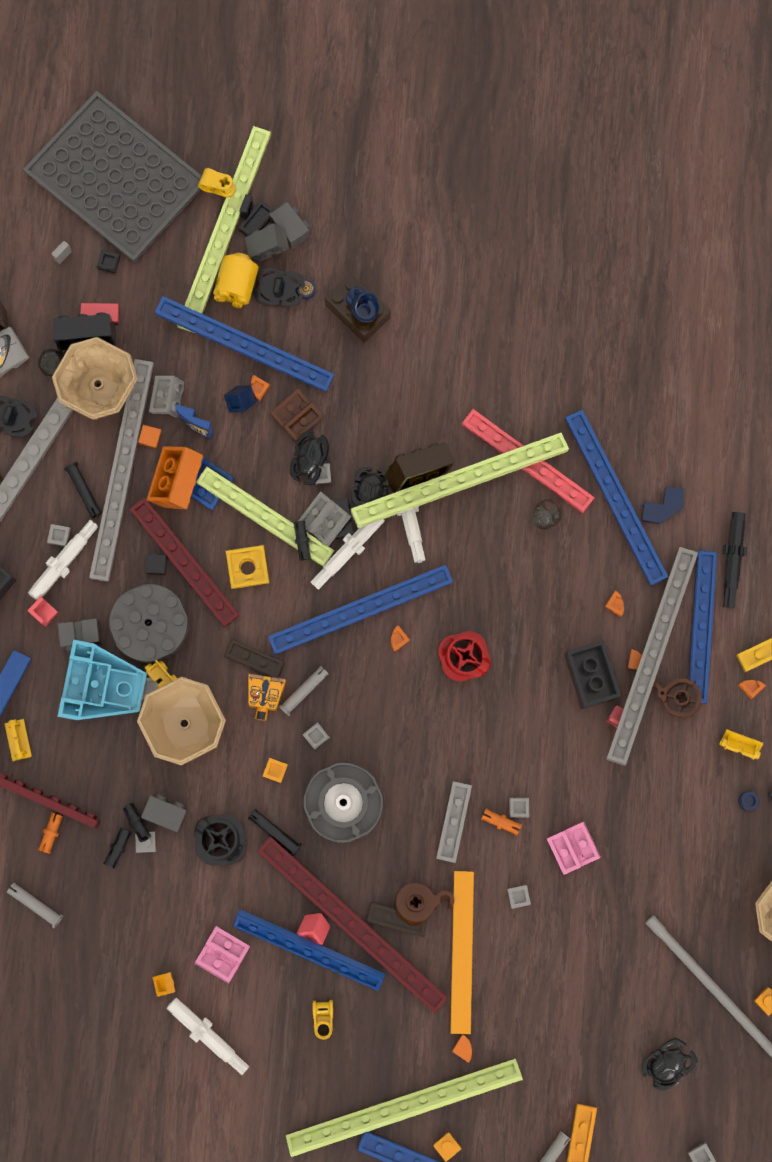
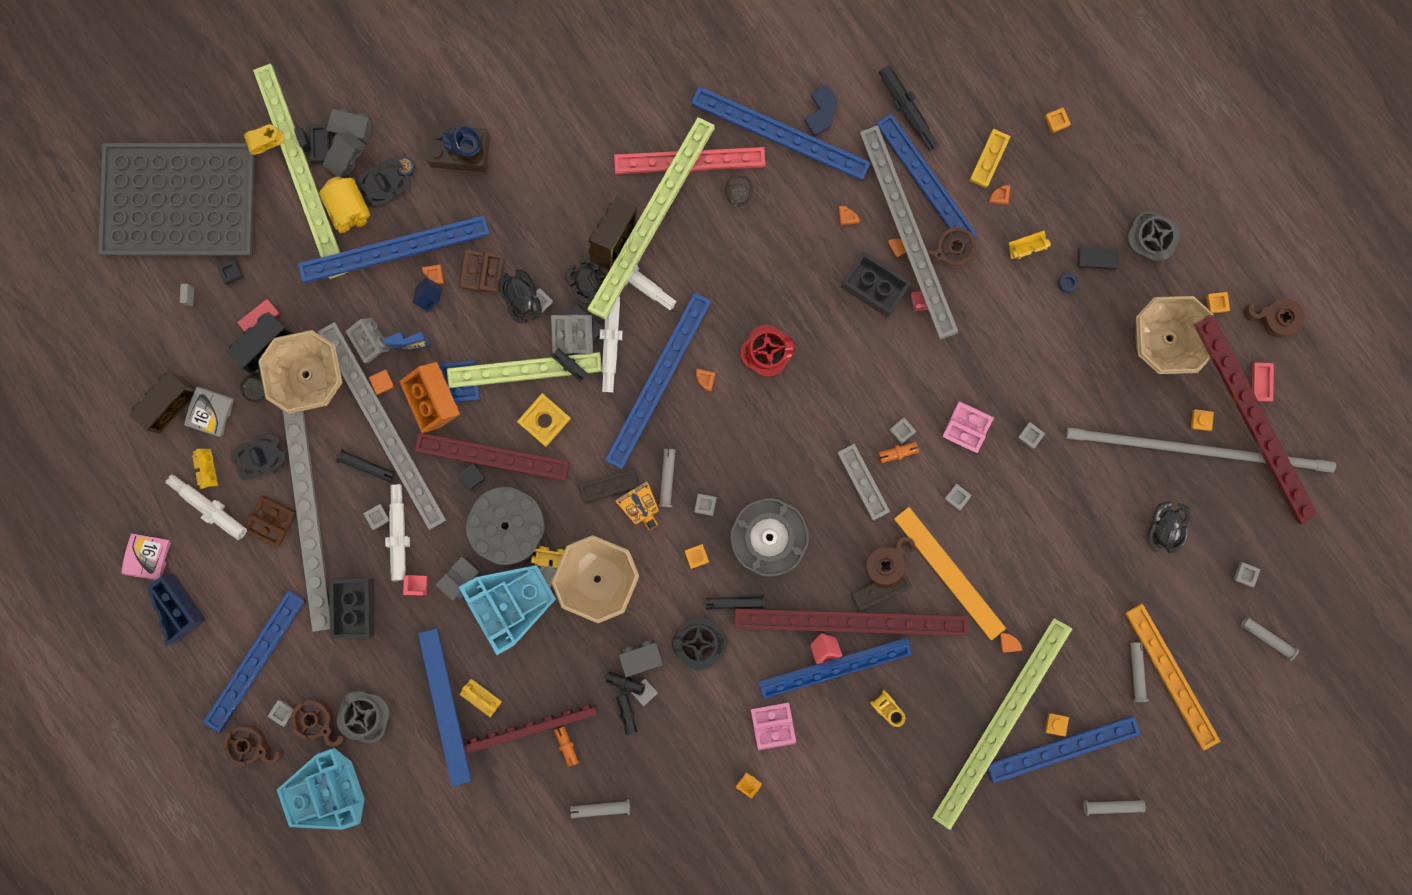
camera: 35 degrees left, 5 degrees up
white piece [166,998,249,1075] -> none
none -> light grey plate [1018,422,1045,449]

